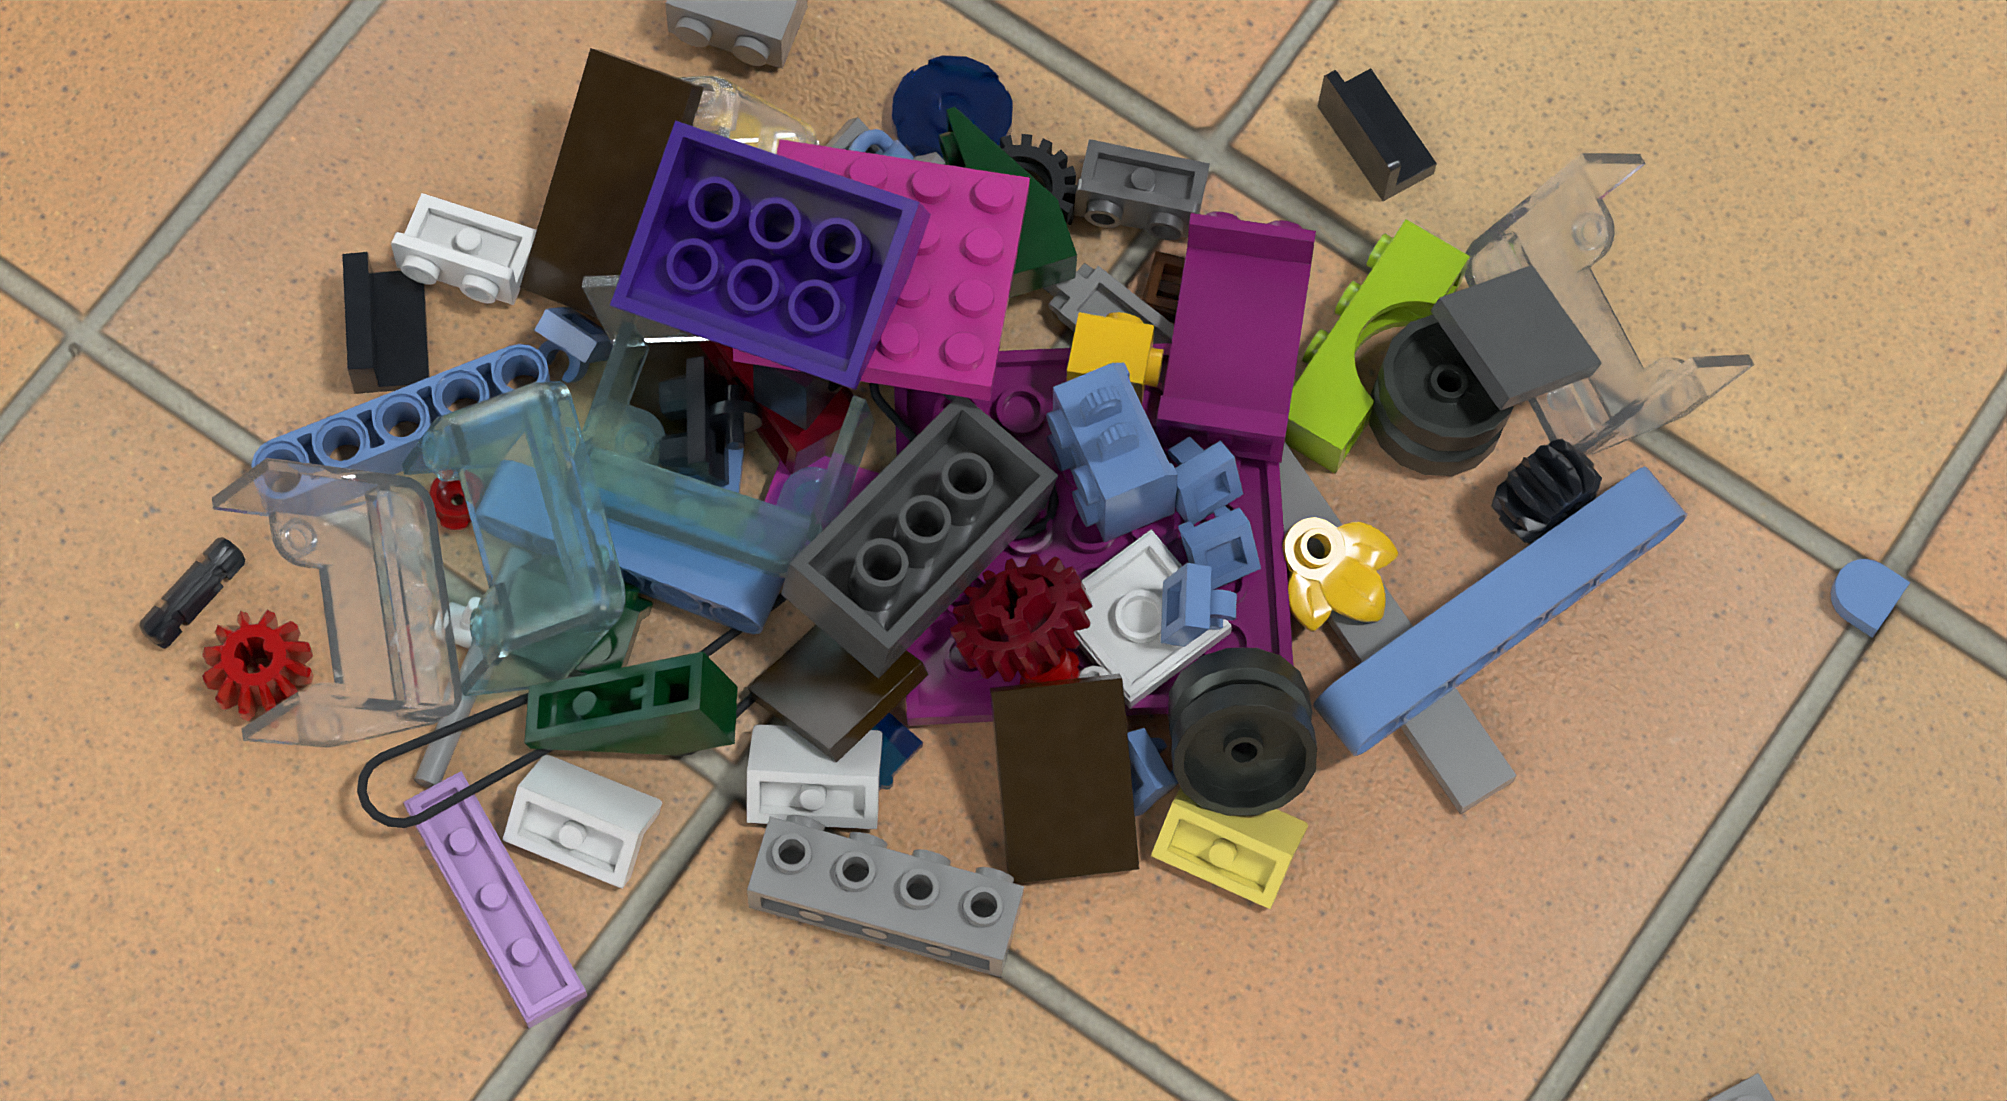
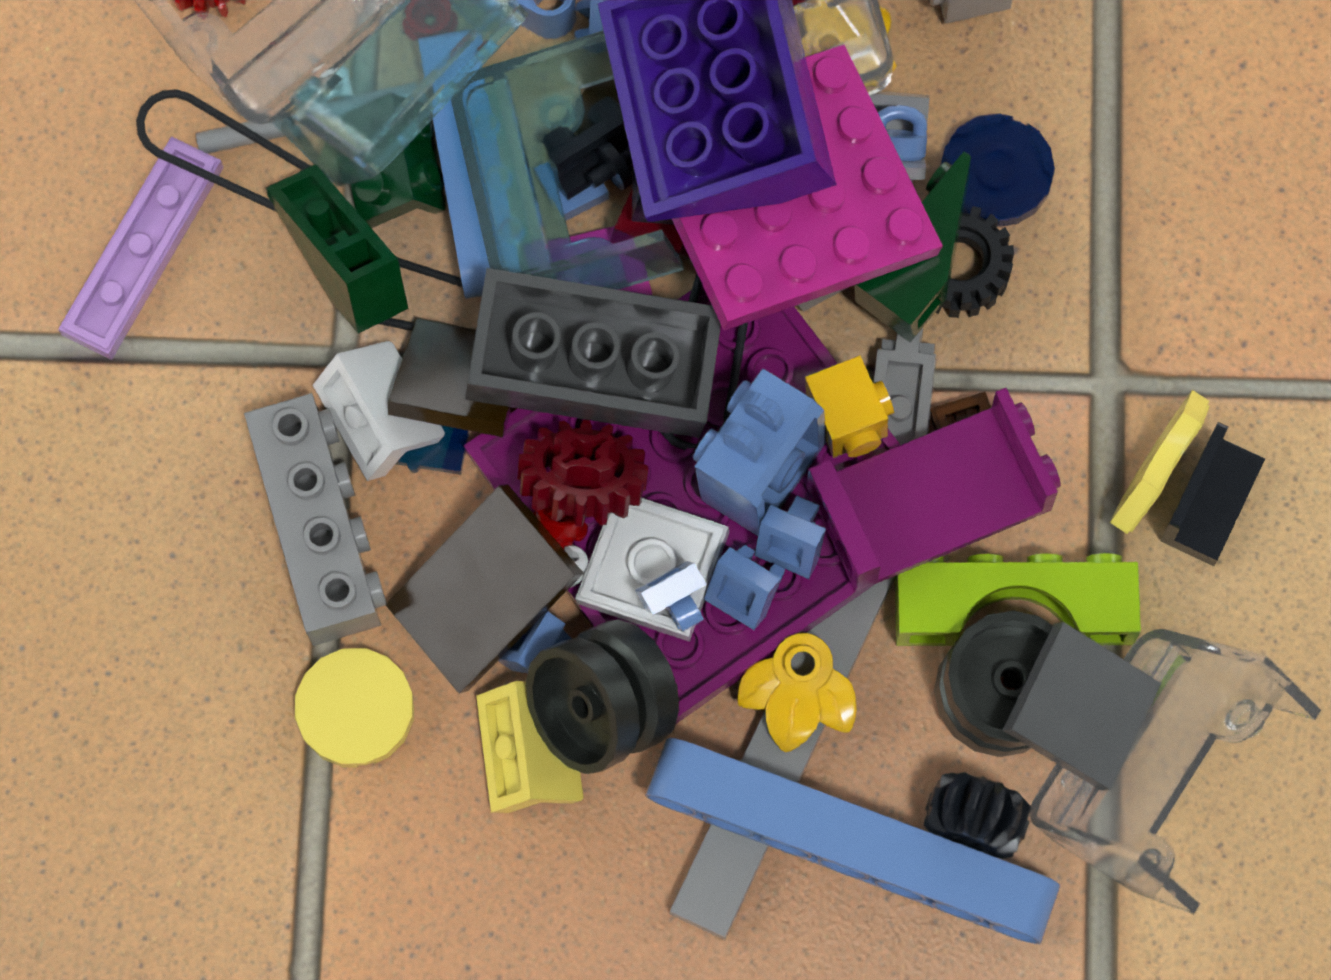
camera: 65 degrees right, 5 degrees up
white panel [503,755,662,889] -> none
flat silver bracket [1073,139,1210,240] -> none
none -> light yellow tile [295,648,414,768]
none -> light yellow tile [1110,390,1210,534]

